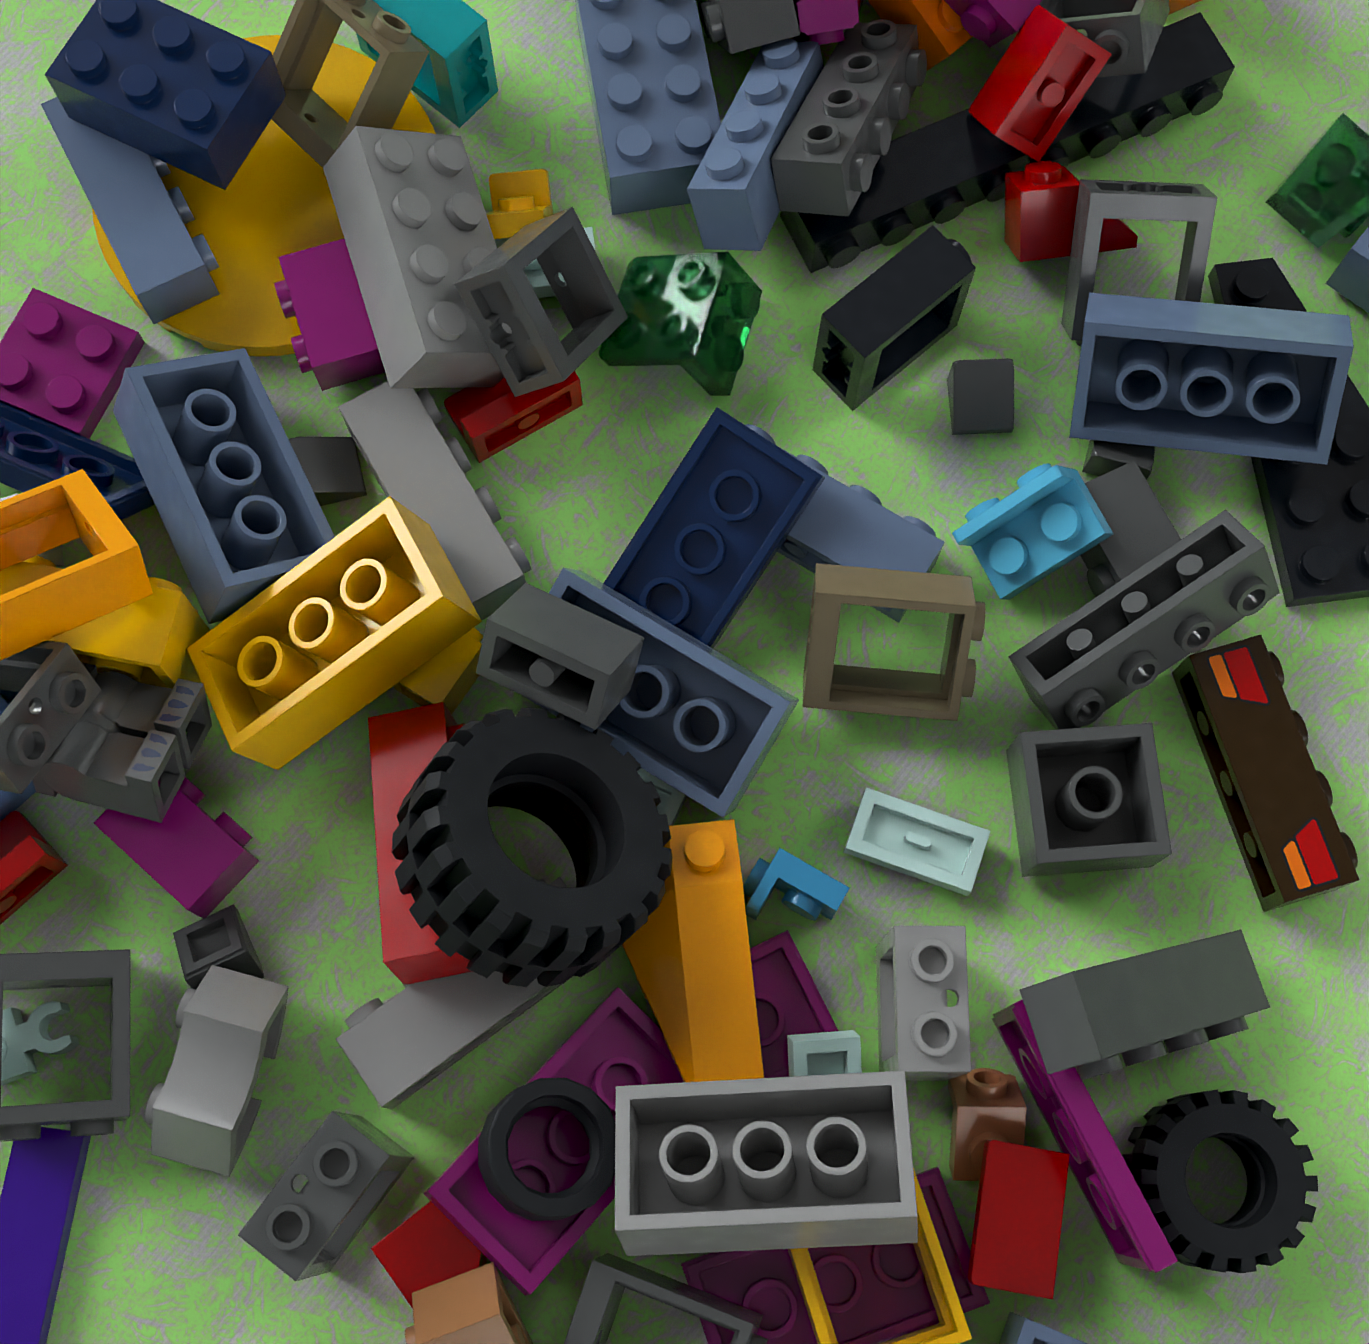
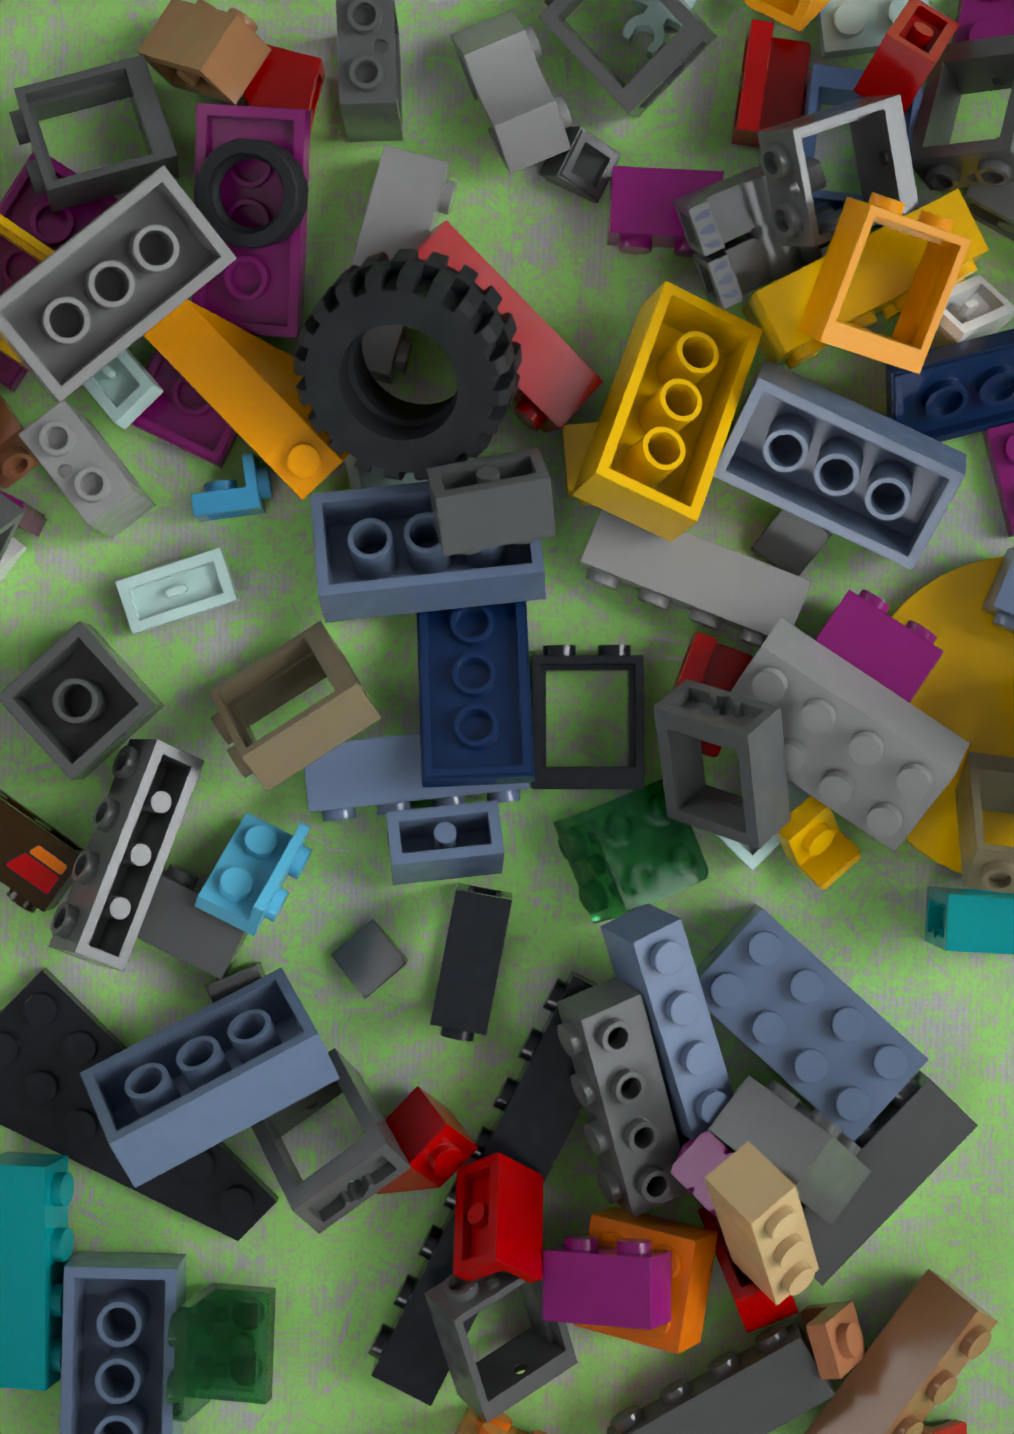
camera: 145 degrees right, 15 degrees up
none -> sand blue brick [386,800,504,885]
none -> black window [532,645,644,789]

